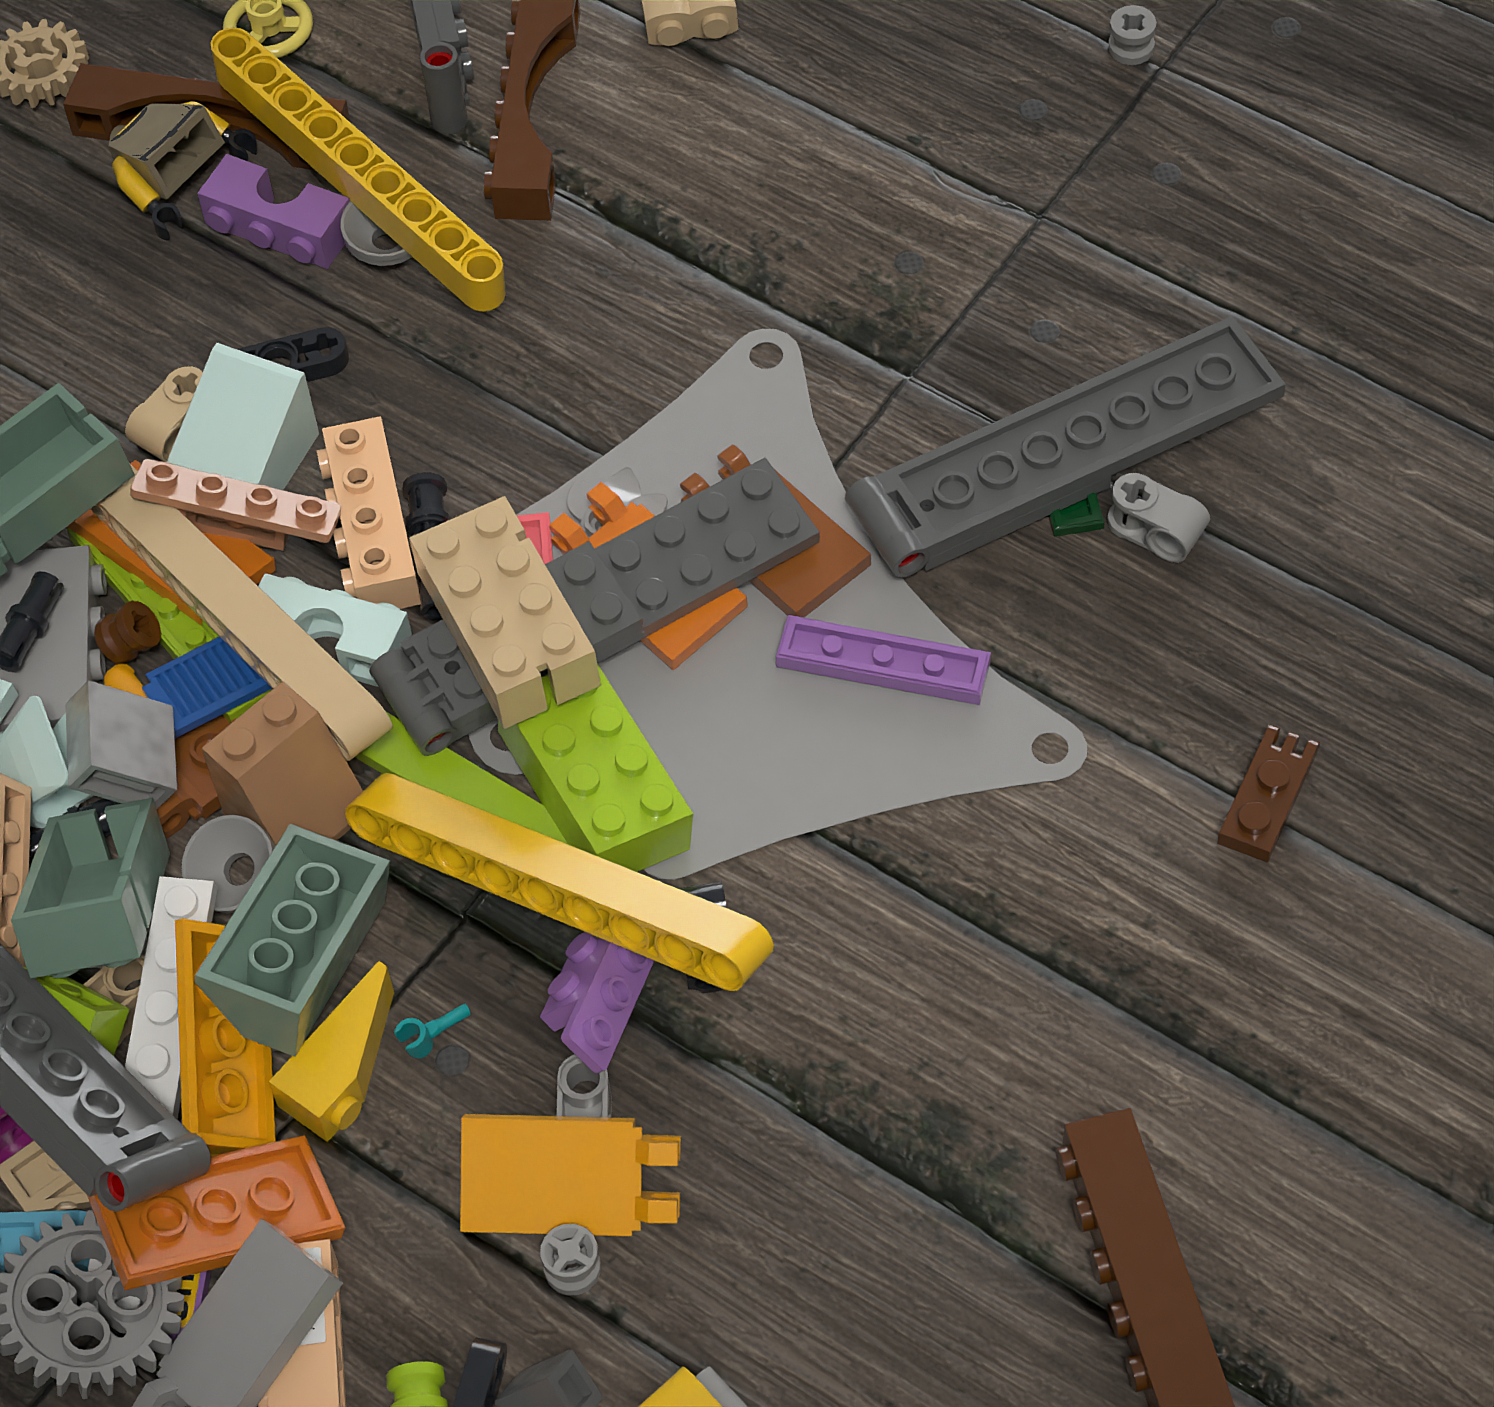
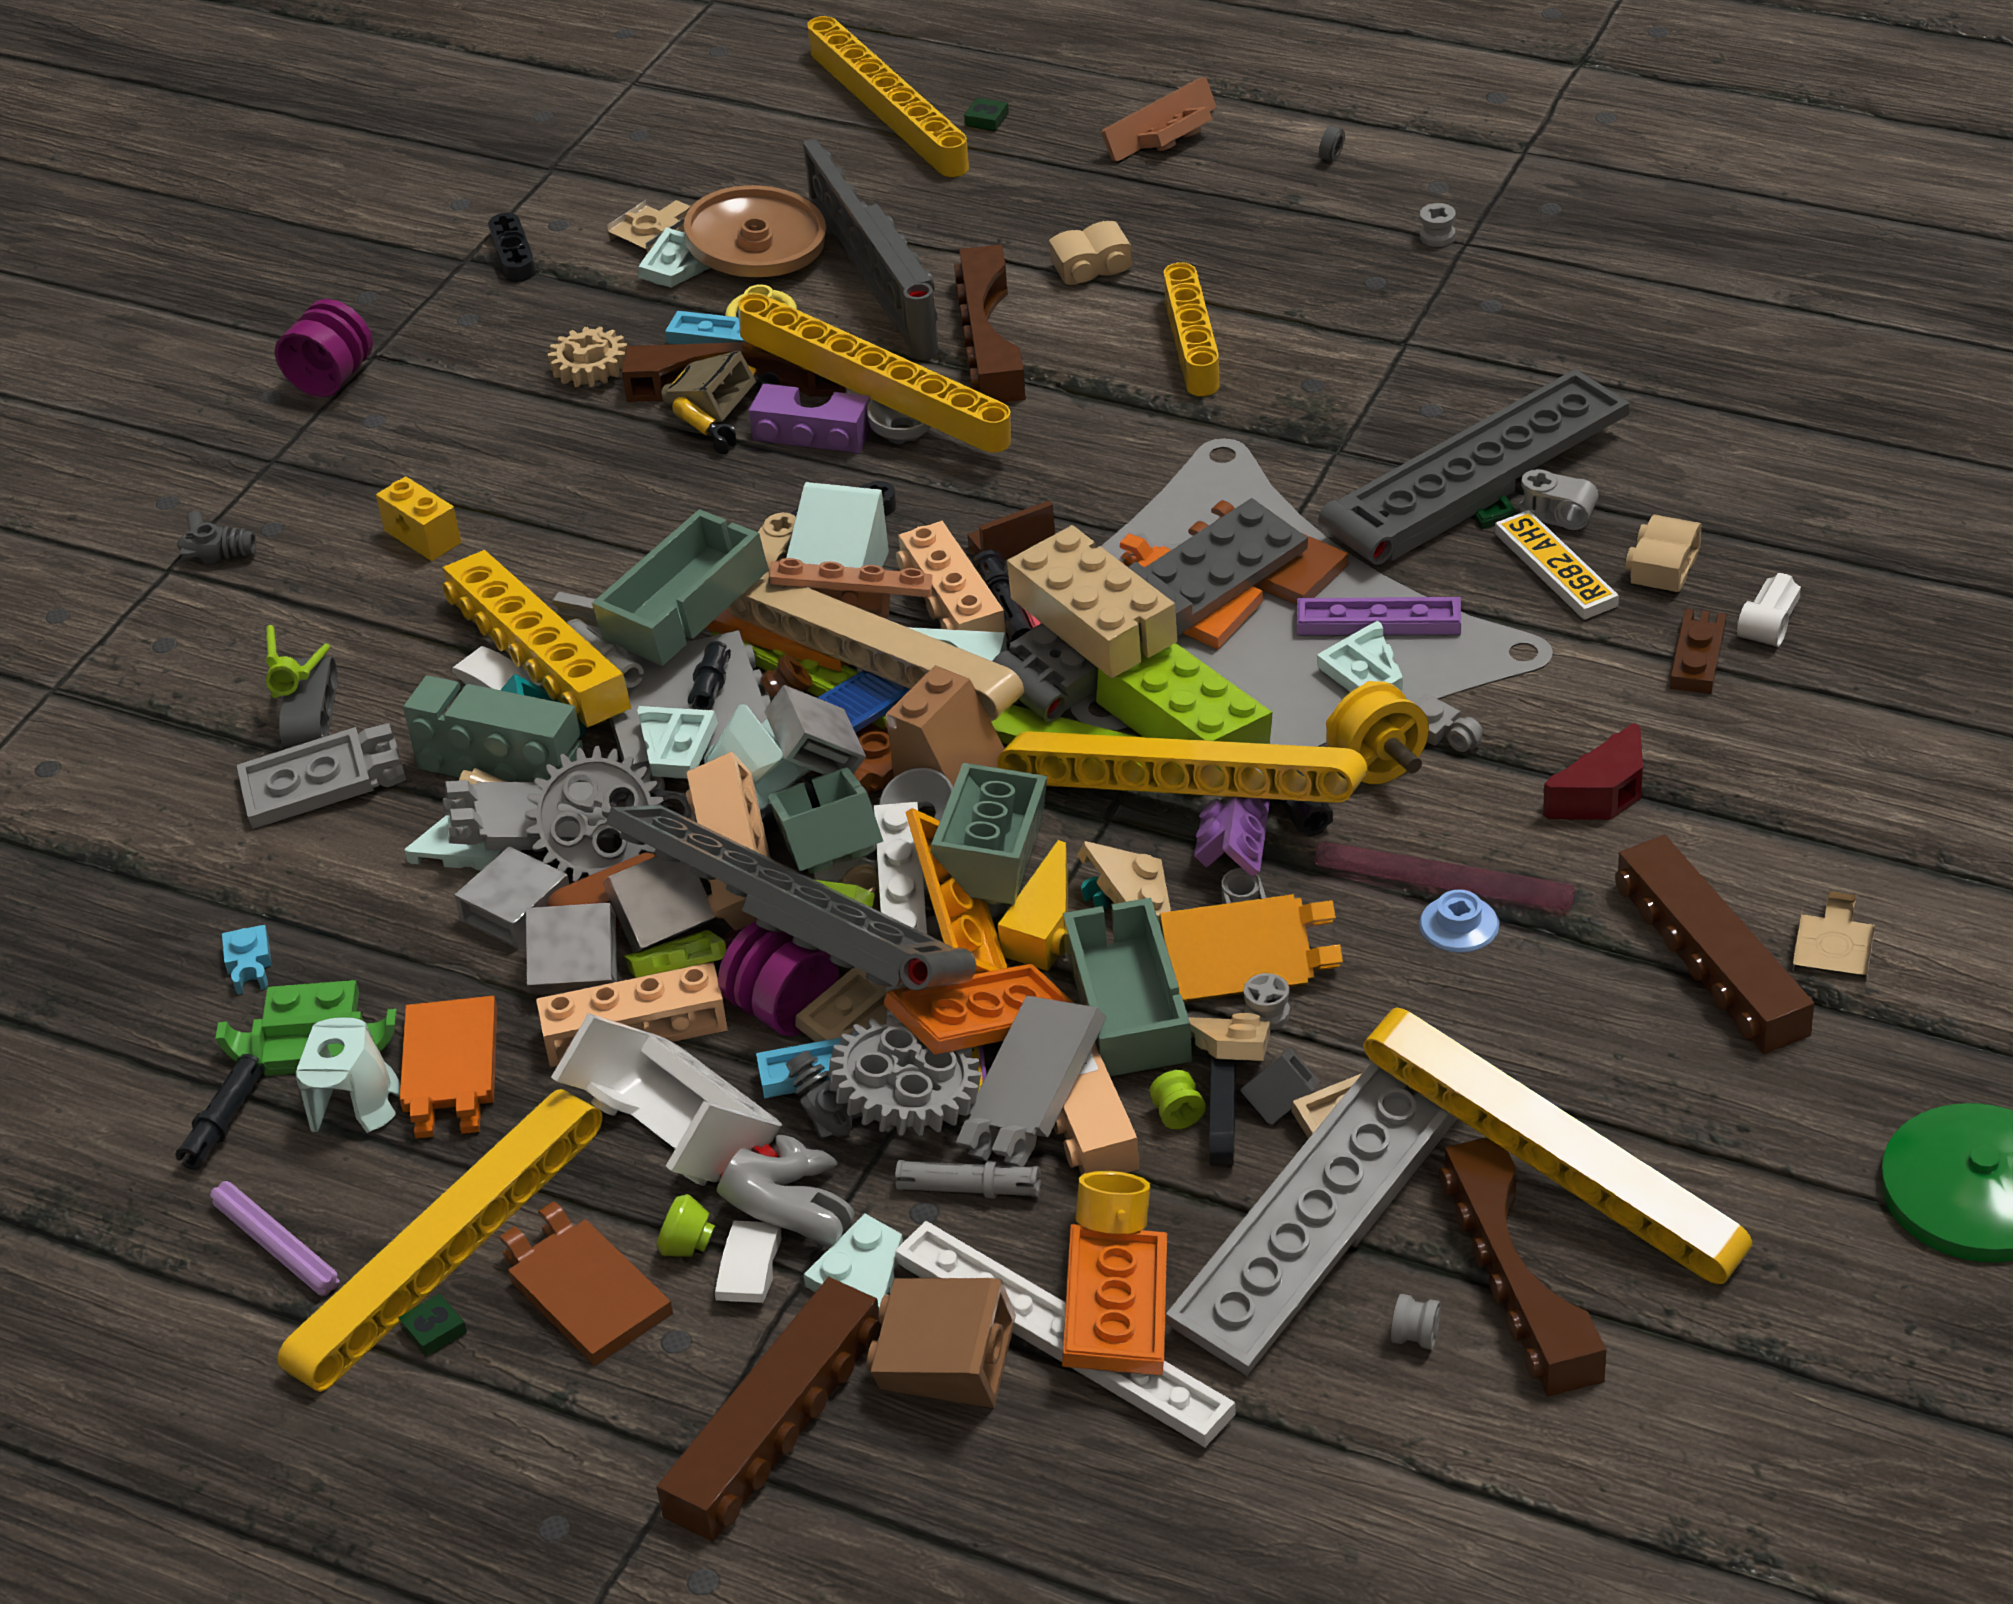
camera: 10 degrees left, 15 degrees down
none -> medium azure plate [665,311,746,344]
none -> reddish brown panel [967,500,1055,567]
none -> sand green piece [1063,897,1192,1076]
none -> tan wing [1078,841,1171,928]
none -> yellow beam [1164,262,1220,396]
none -> tan wing [1188,1013,1270,1061]
none -> clear pink axle [1315,841,1576,910]
none -> light aqua wing [1317,620,1403,692]
none -> yellow wheel [1326,681,1429,784]
none -> light grey plate [1415,693,1483,752]
none -> light blue piece [1419,890,1499,953]
none -> tile [1495,510,1619,620]
none -> dark red slope [1543,723,1643,820]
none -> tan brick [1625,515,1702,592]
none -> white piece [1737,573,1801,647]
none -> tan piece [1792,891,1877,982]

